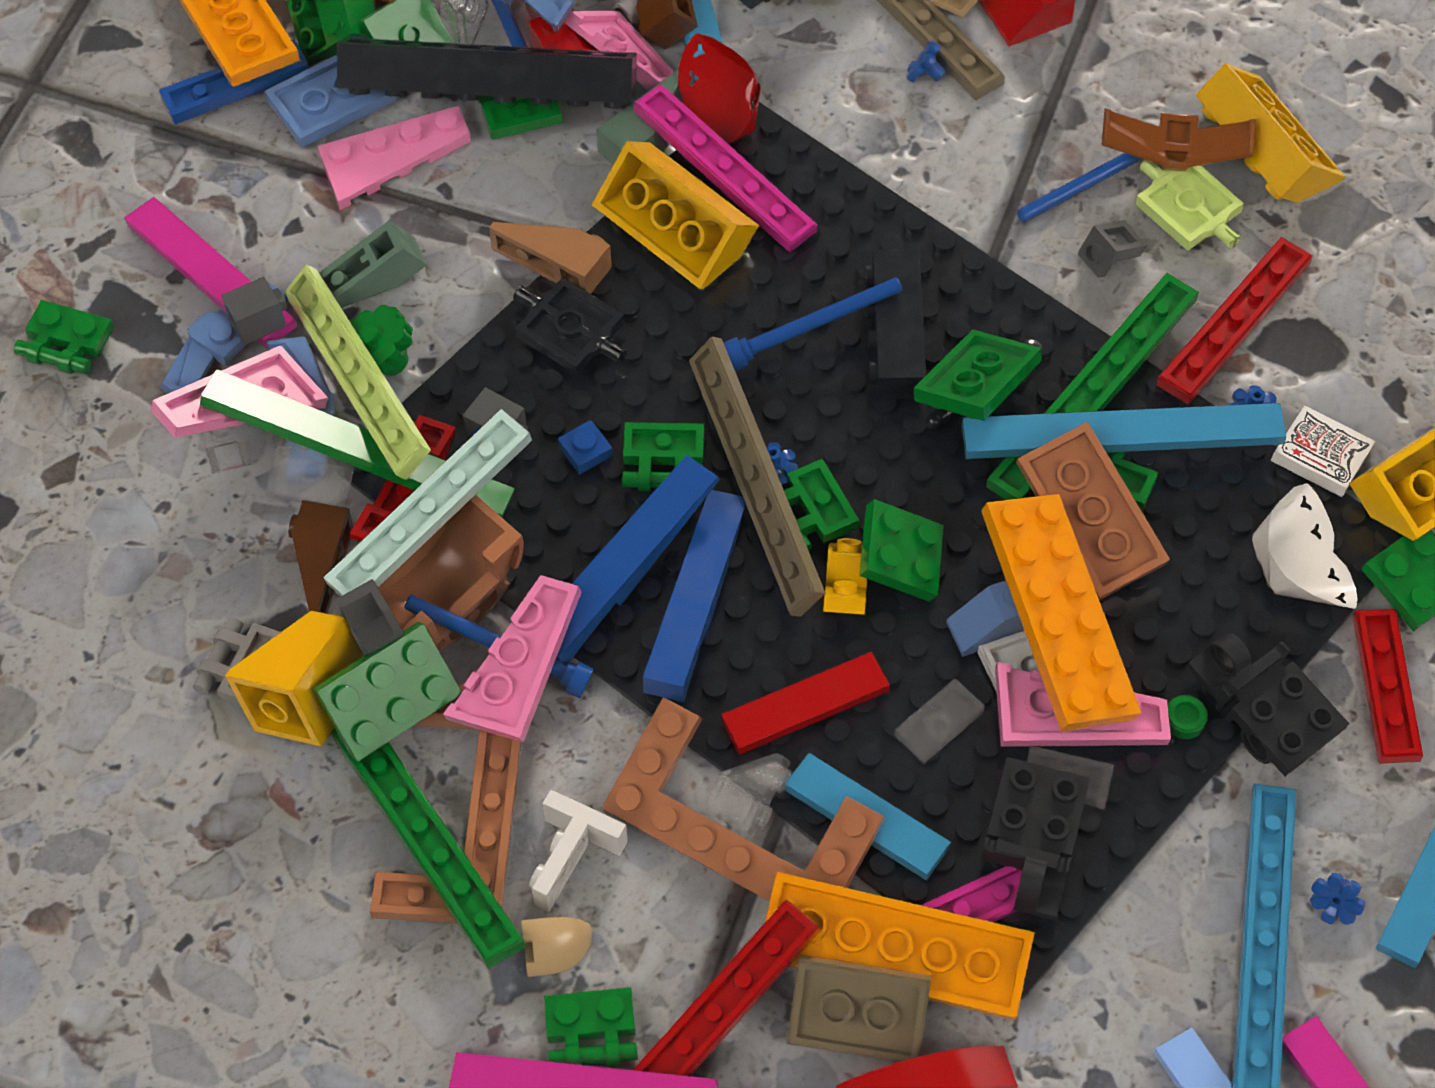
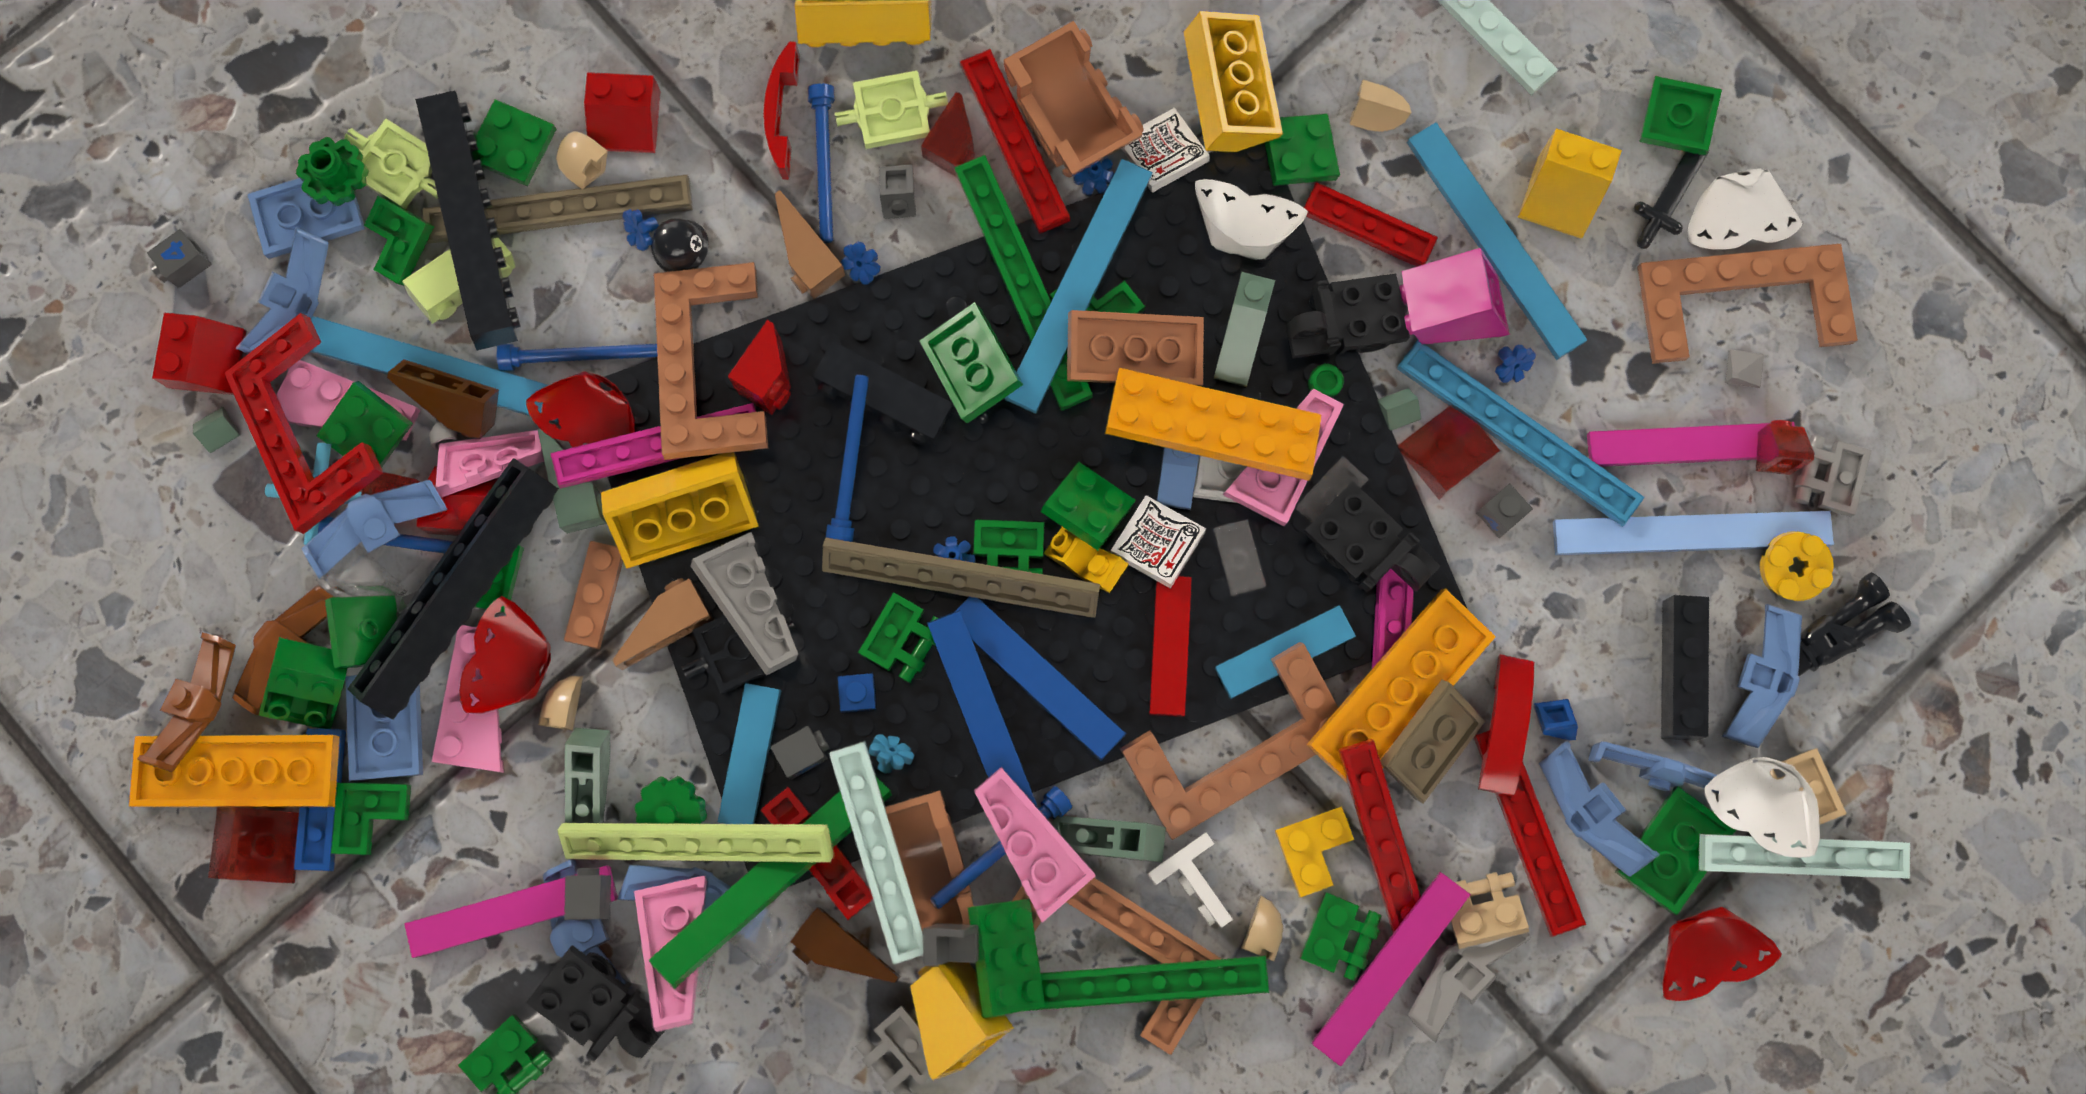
camera: 60 degrees left, 20 degrees up
clear slope [701,753,792,837] -> none
dark orange plate [1102,108,1256,171] -> none
none -> clear red slope [208,807,299,884]
none -> green plate [331,783,411,855]
none -> red piece [459,596,551,714]
none -> blue piece [496,344,658,371]
none -> black plate [526,945,665,1061]
none -> tan brick [538,676,583,731]
none -> nougat plate [564,541,623,650]
none -> black helmet [651,218,709,272]
none -> nougat plate [654,262,768,460]
none -> light grey wing [691,532,798,675]
none -> dark azure tile [717,683,781,824]
none -> red slope [728,320,791,415]
none -> red slope [763,41,800,180]
none -> medium nougat slope [775,190,845,299]
none -> blue plant [840,241,881,284]
none -> dark azure plant [869,734,914,773]
none -> clear red slope [921,92,975,177]
none -> nougat cylinder [1004,21,1144,177]
none -> sand green slope [1052,816,1166,863]
none -> white tile [1111,495,1206,588]
none -> sand green slope [1214,272,1275,387]
none -> yellow plate [1275,806,1354,897]
none -> sand green slope [1377,388,1421,430]
none -> clear red slope [1398,406,1500,500]
none -> slope [1399,248,1510,344]
none -> dark grey brick [1476,483,1533,539]

